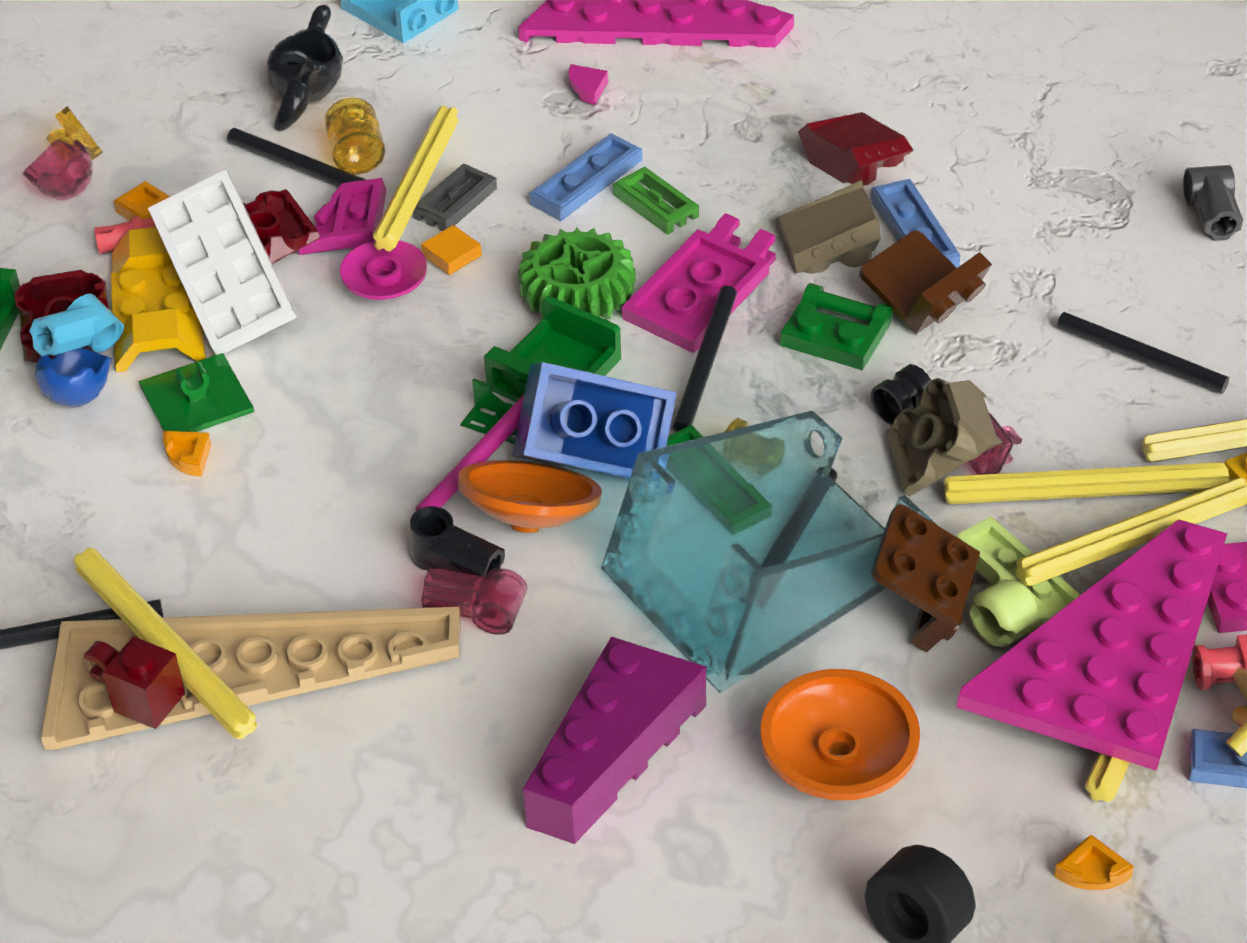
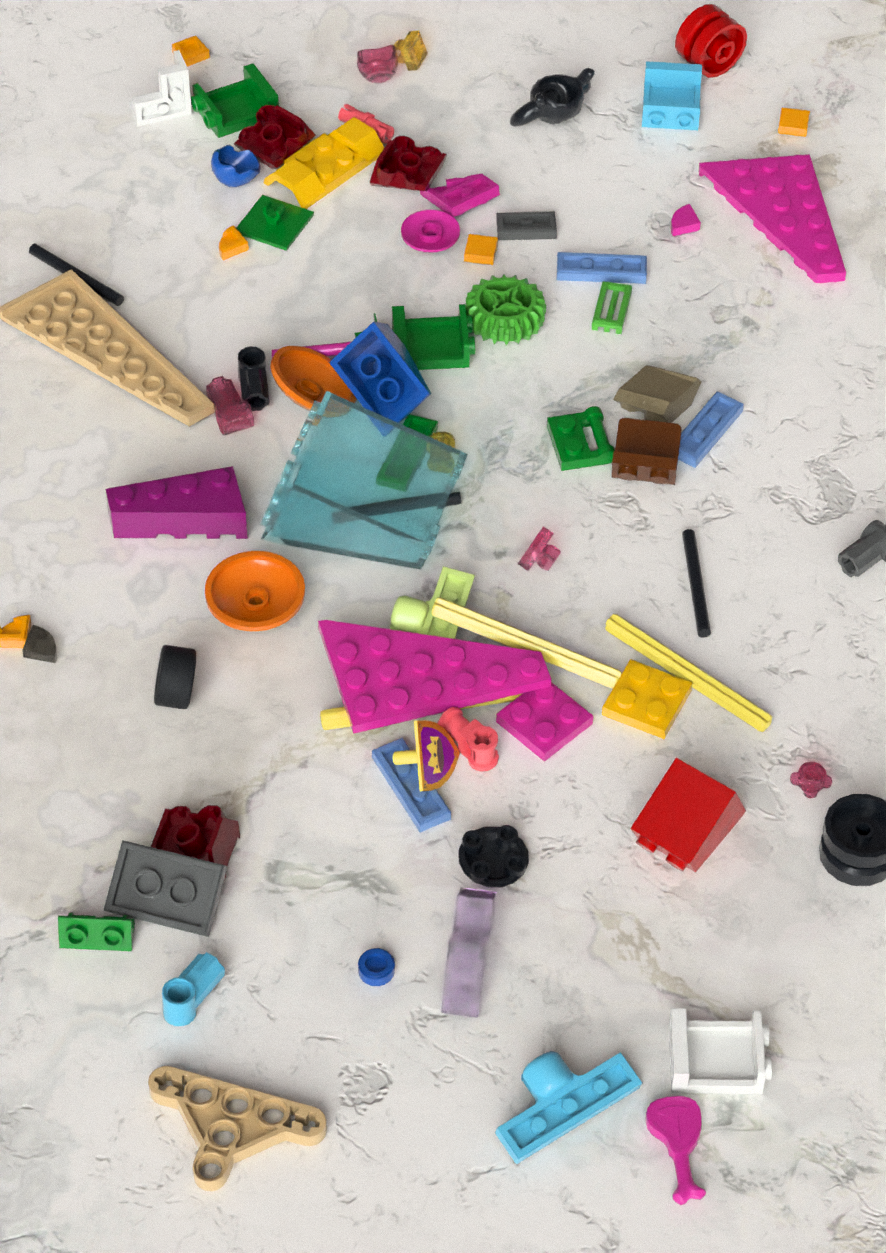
camera: 50 degrees right, 5 degrees up
medium azure piece [29,294,124,357] -> none
light yellow axle [73,548,257,739] -> none
dark red brick [84,636,185,729] -> none
light orange tile [113,181,170,221] -> none
white plate [148,169,297,355] -> none
black bar [227,127,366,186] -> none
clear yellow wheel [324,97,385,175] -> none
light yellow axle [373,105,459,252] -> none
dark pink tile [621,213,776,353] -> none
black bar [673,286,737,432] -> none
dark red slope [798,112,913,186] -> none
black wheel [871,364,932,425] -> none
reddish brown bracket [871,504,980,653] -> none
dark tan slope [886,378,1003,497] -> none
light yellow axle [944,462,1229,505] -> none
light orange tile [1054,834,1134,890] -> none

